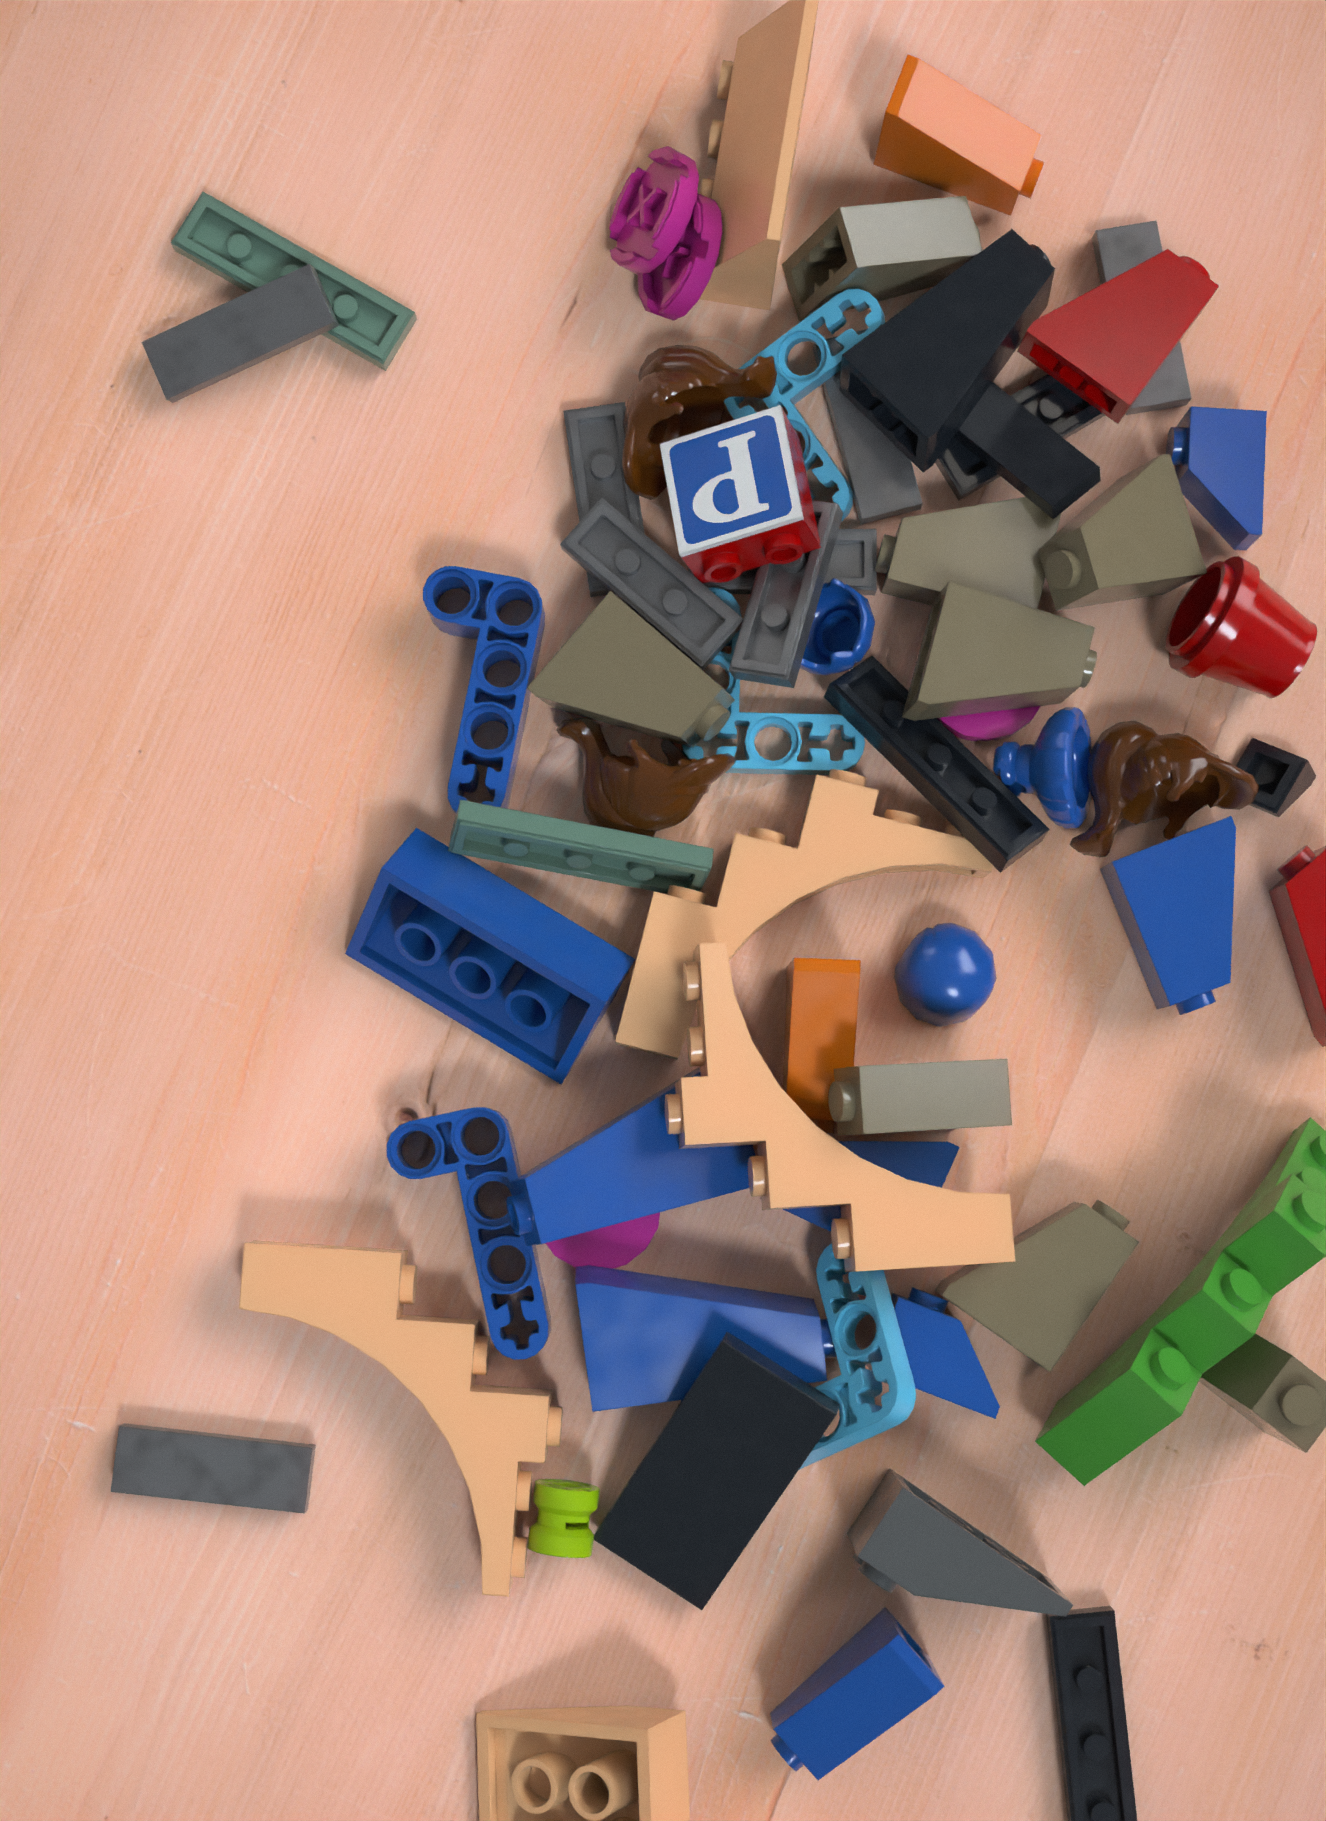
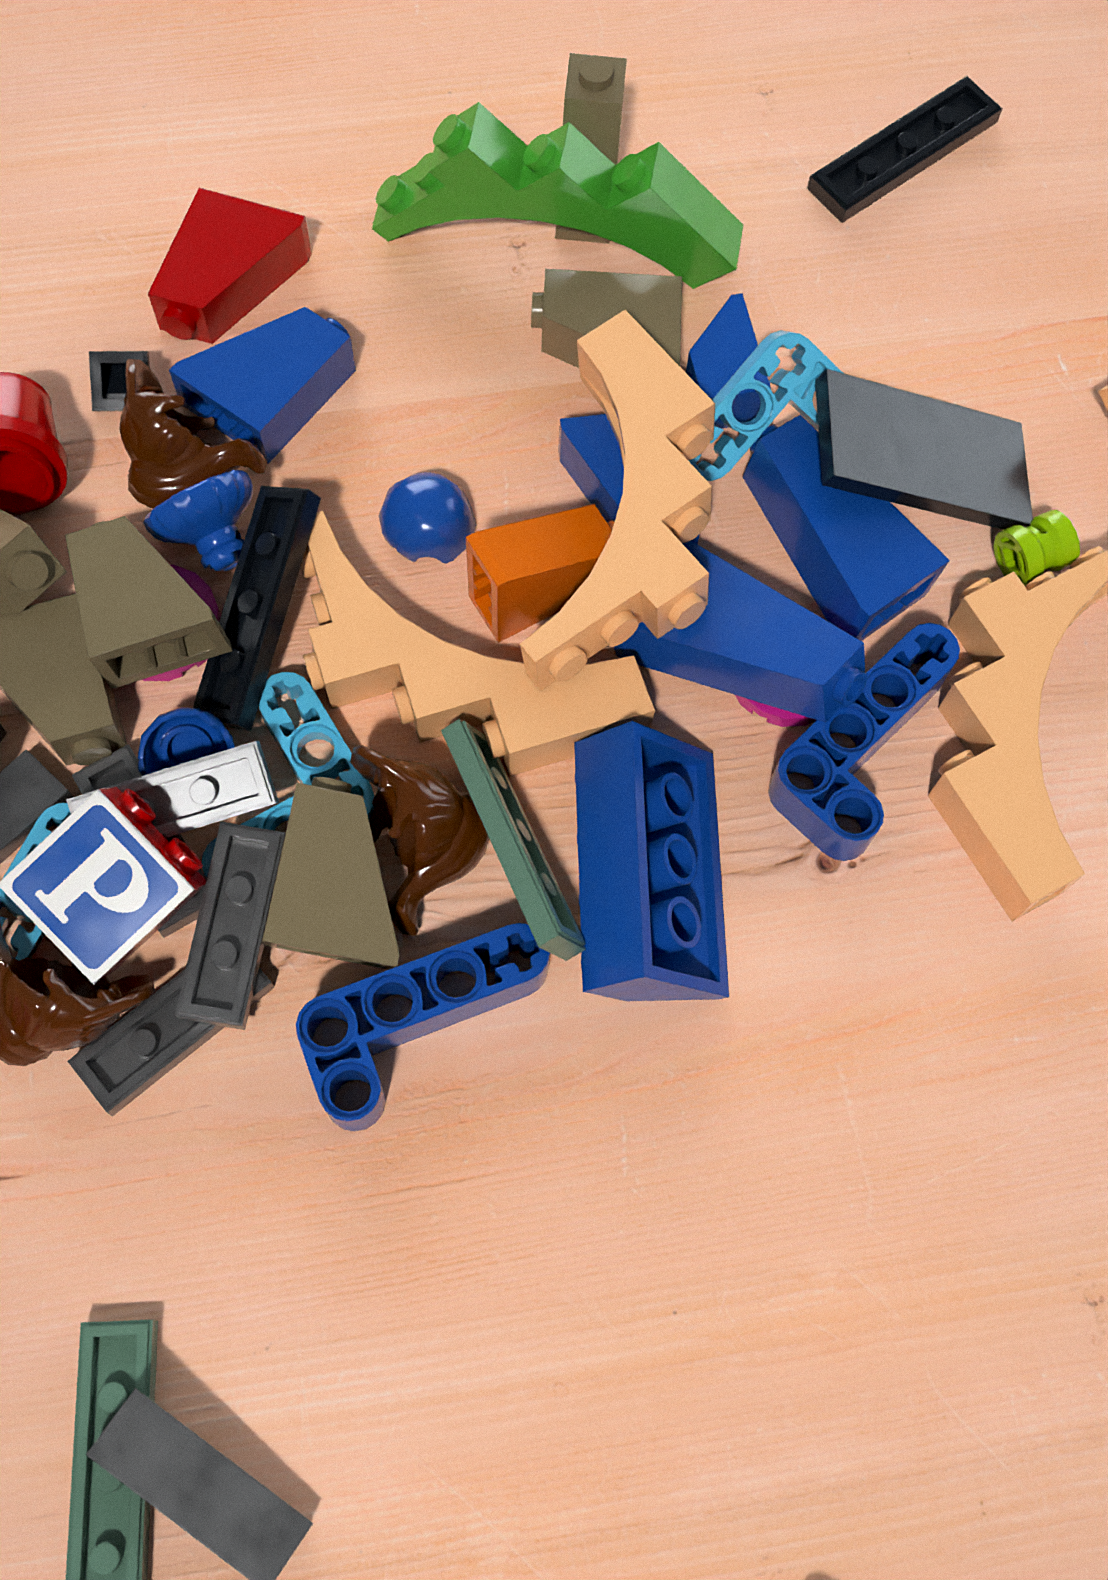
camera: 125 degrees left, 15 degrees down
blue slope [770,1607,945,1780] -> none
dark tan slope [828,1059,1012,1135] -> none
dark grey slope [847,1468,1073,1617] -> none

